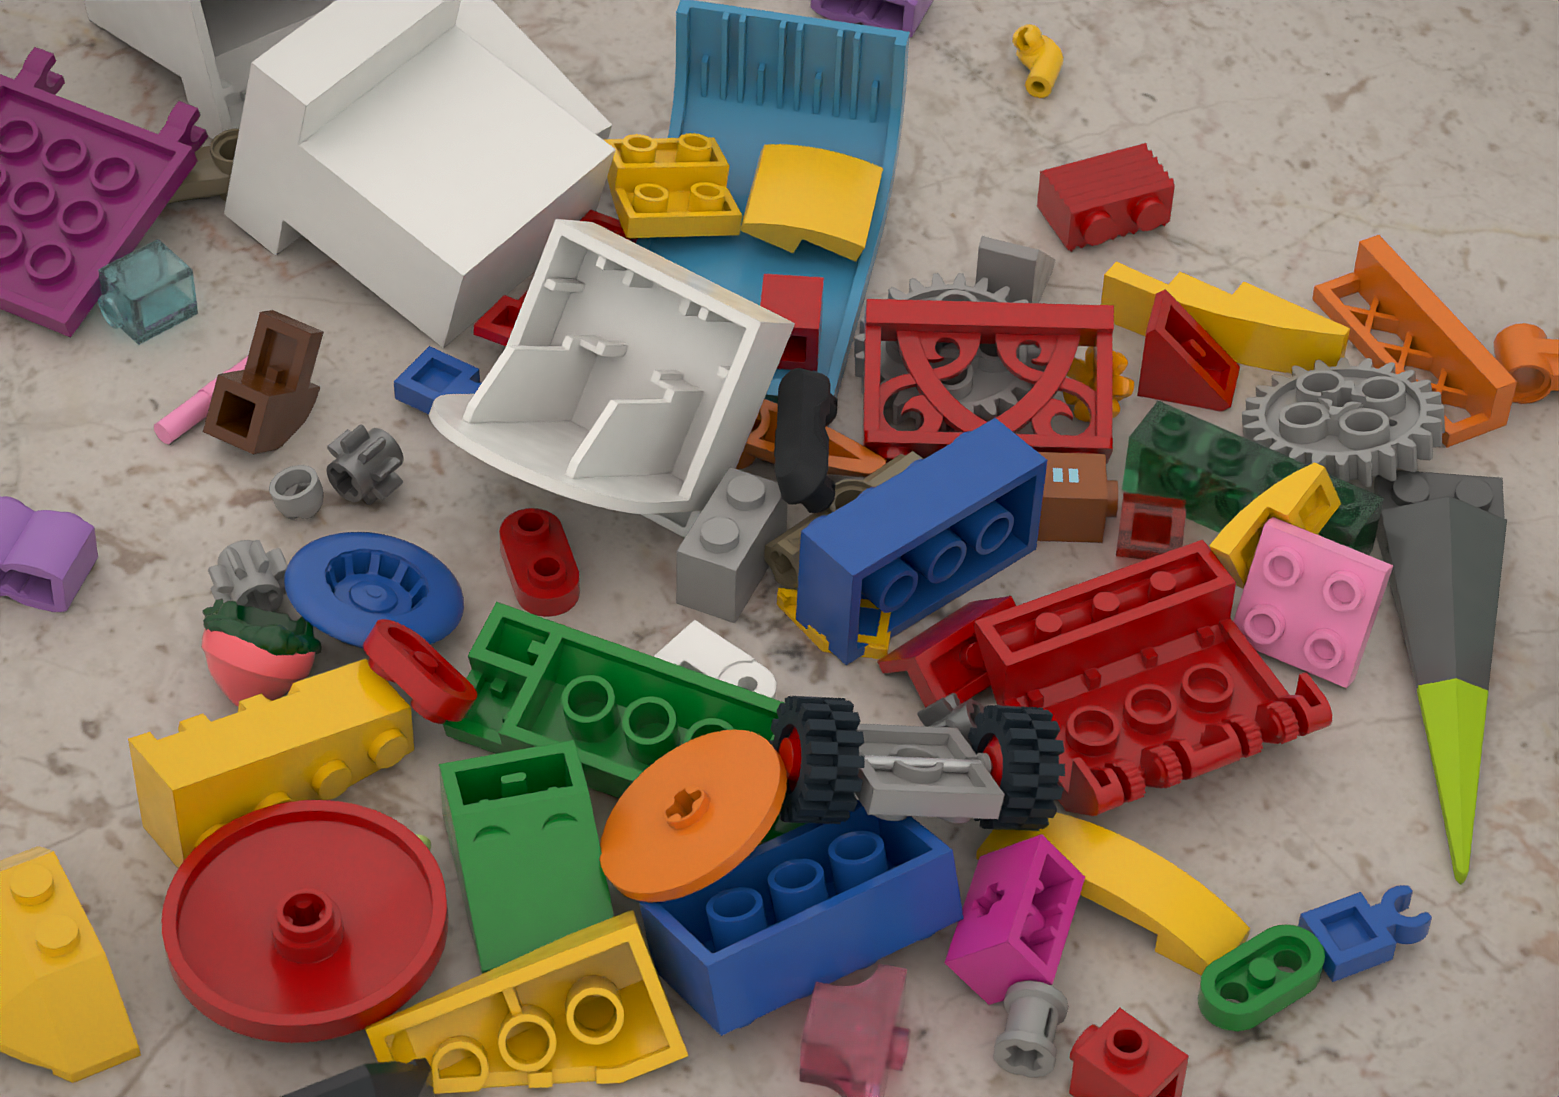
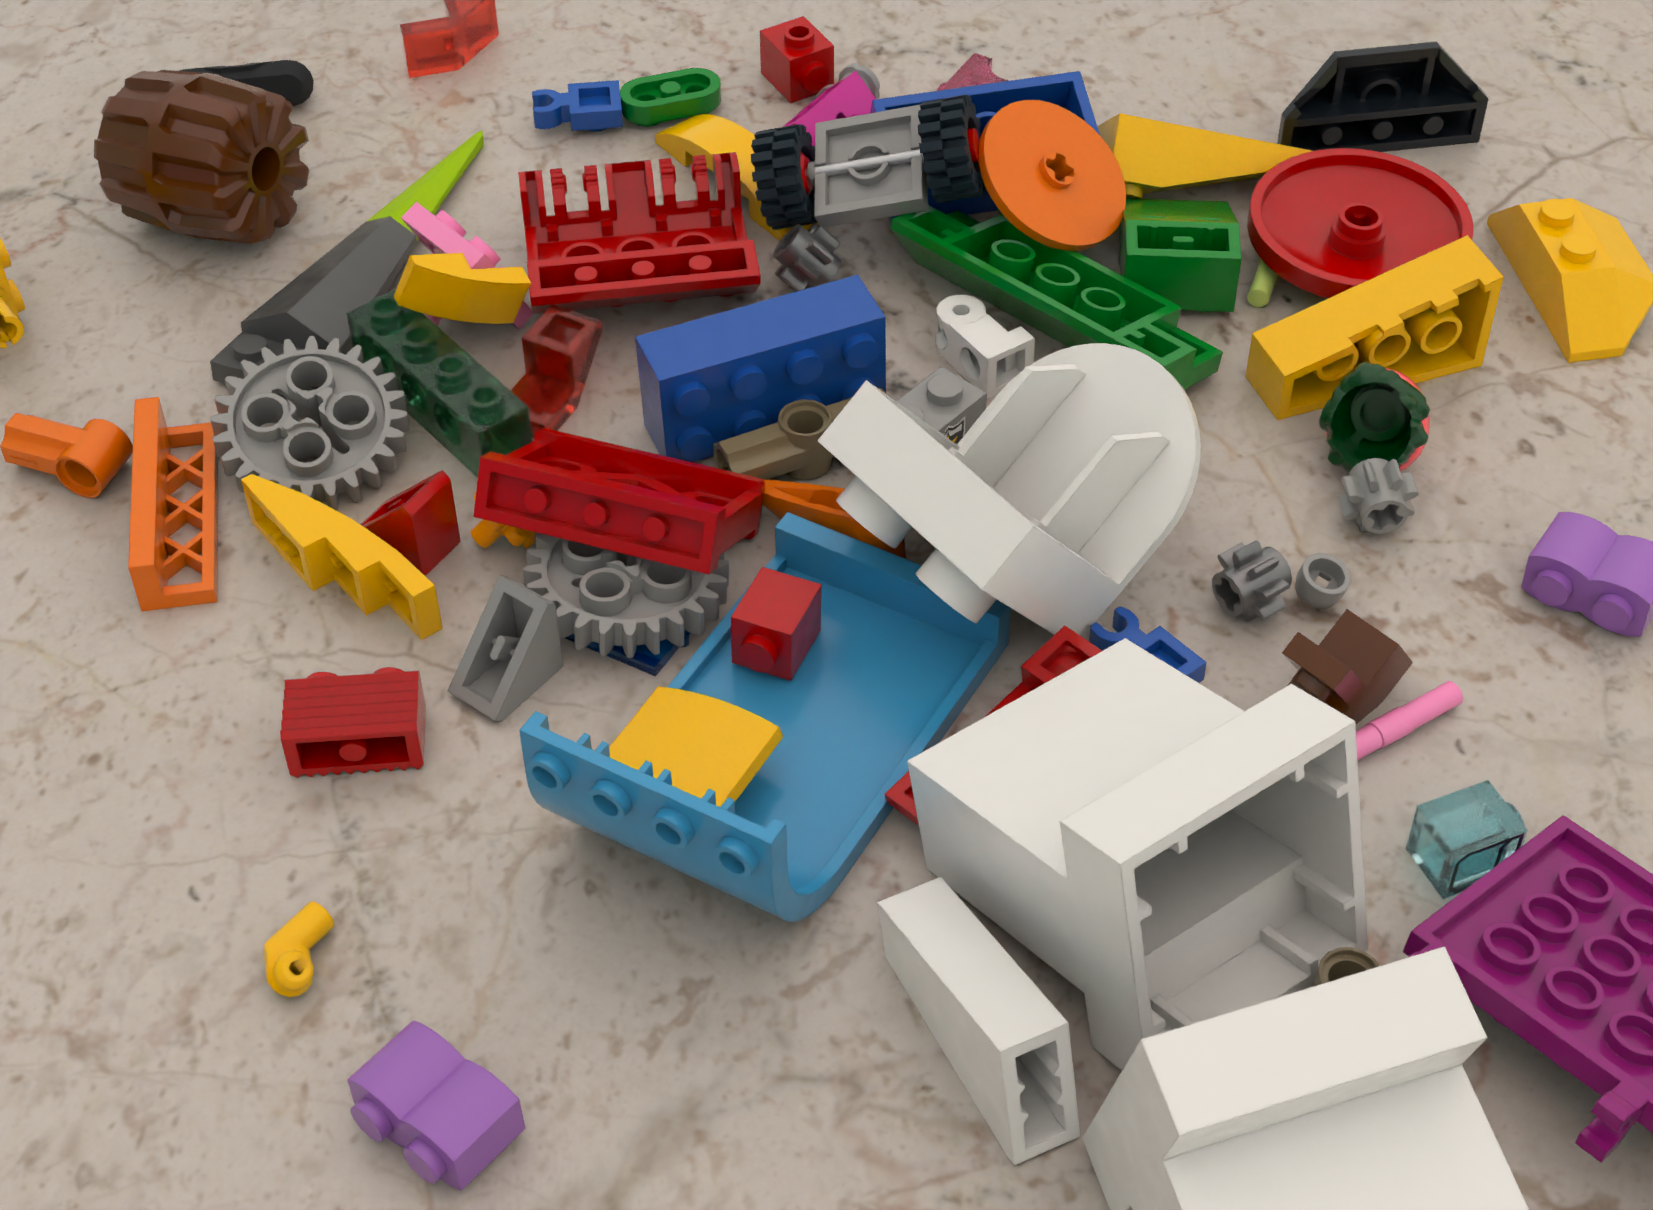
camera: 160 degrees left, 0 degrees up
blue wheel [284,532,464,649] -> none
red plate [363,619,477,724] -> none
yellow slope [603,133,742,238] -> none
black piece [774,368,838,513] -> none
dark orange brick [1037,452,1118,543] -> none

